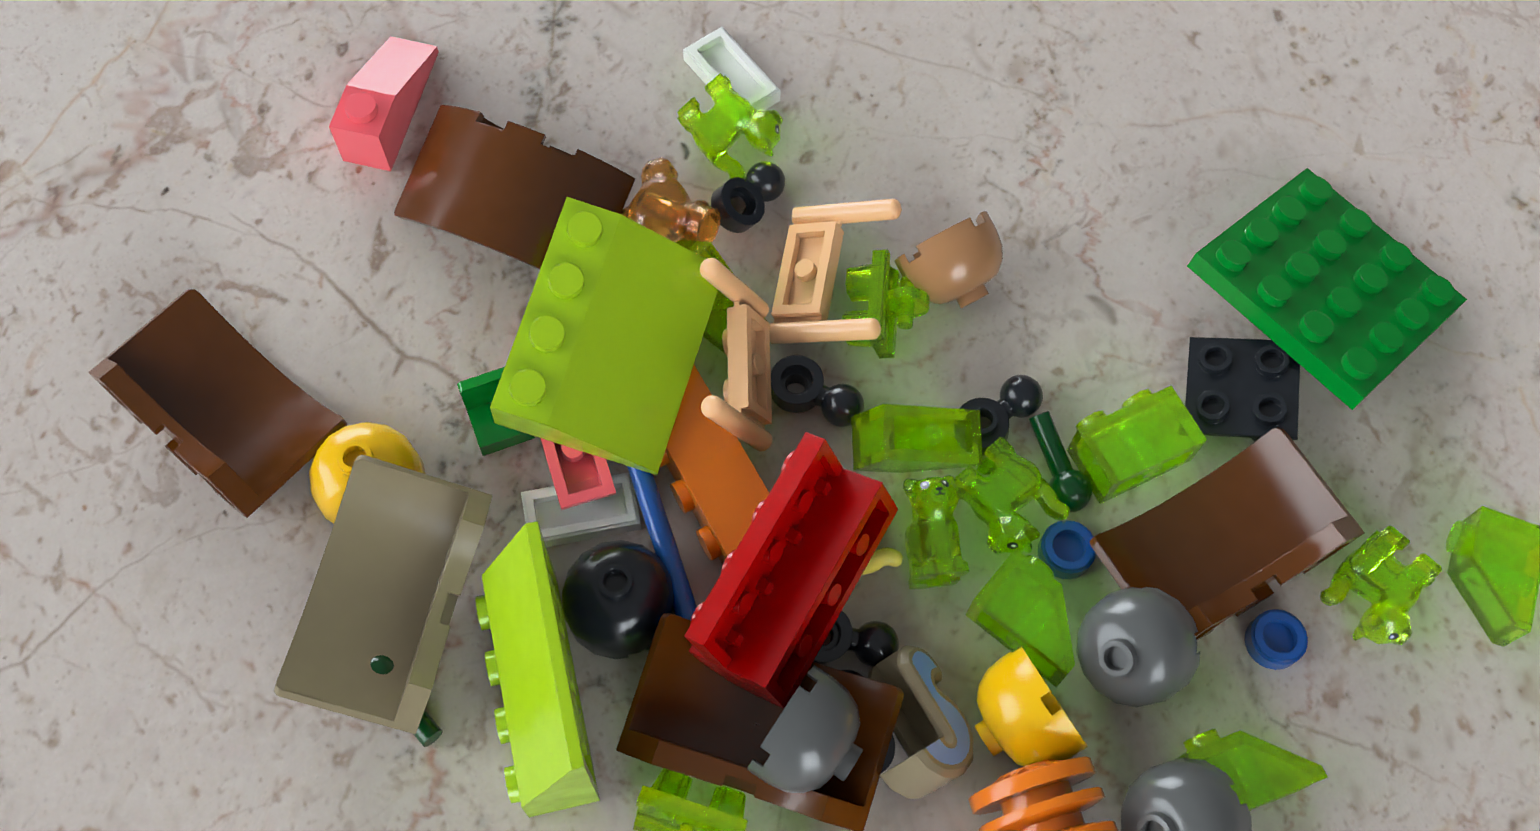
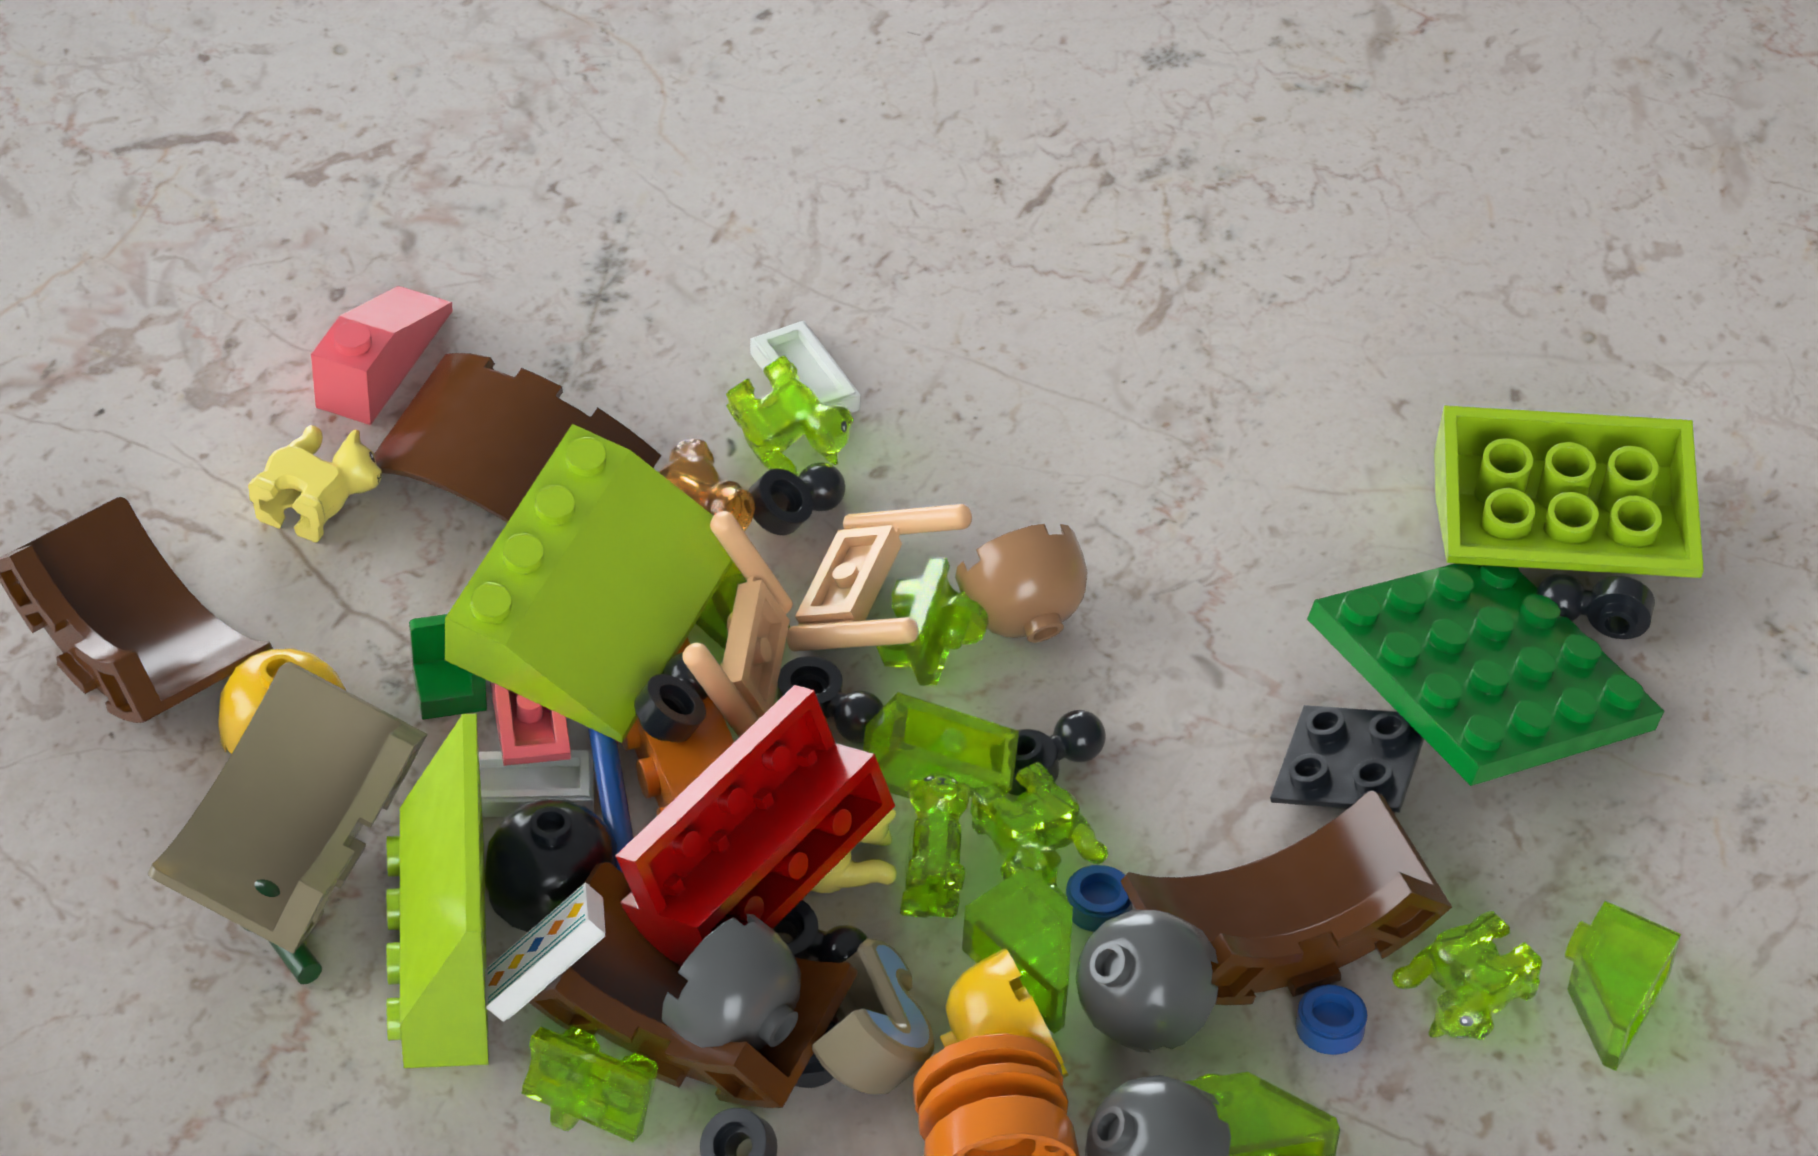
camera: 10 degrees right, 20 degrees down
dark green bar [1029,411,1092,512] -> none
clear neon green brick [1066,385,1207,504] -> none
none -> light yellow animal [248,425,382,543]
none -> white tile [485,882,605,1022]
none -> black plate [634,652,708,743]
none -> lime slope [1434,405,1704,578]
none -> black plate [1536,573,1655,639]

